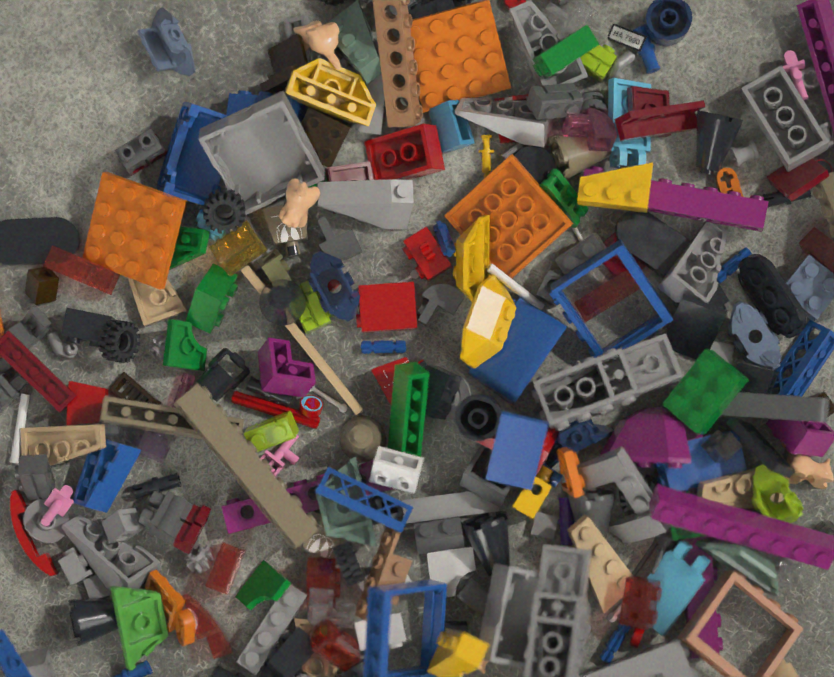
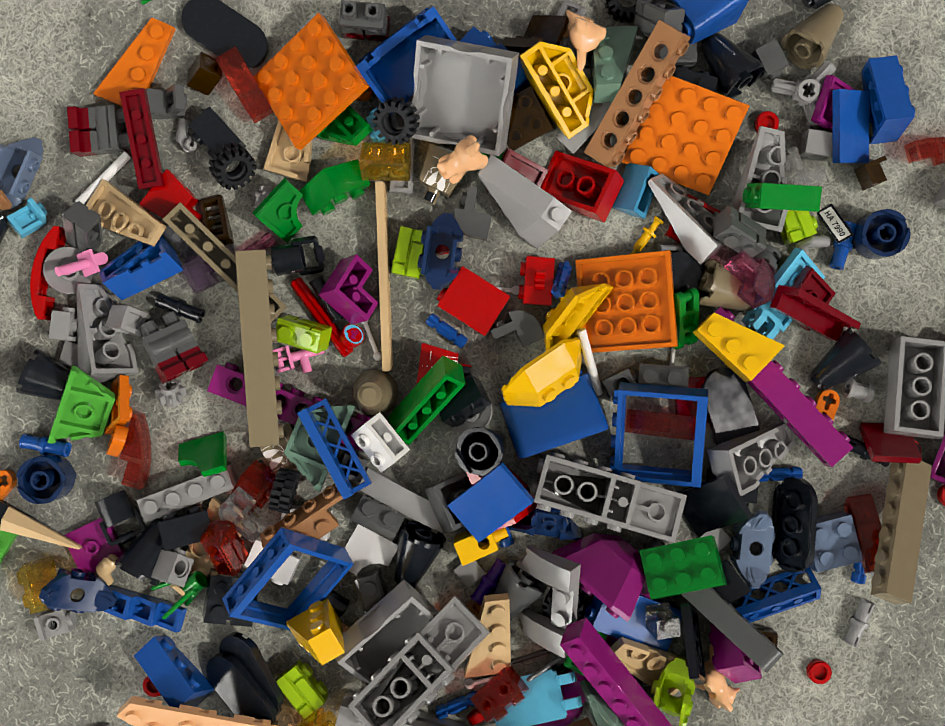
camera: 35 degrees right, 5 degrees up
clear red brick [206,542,246,595] -> none
olive brick [257,248,291,282] -> none
black cone [259,279,306,326] -> none
orange wing [557,447,585,498] -> none

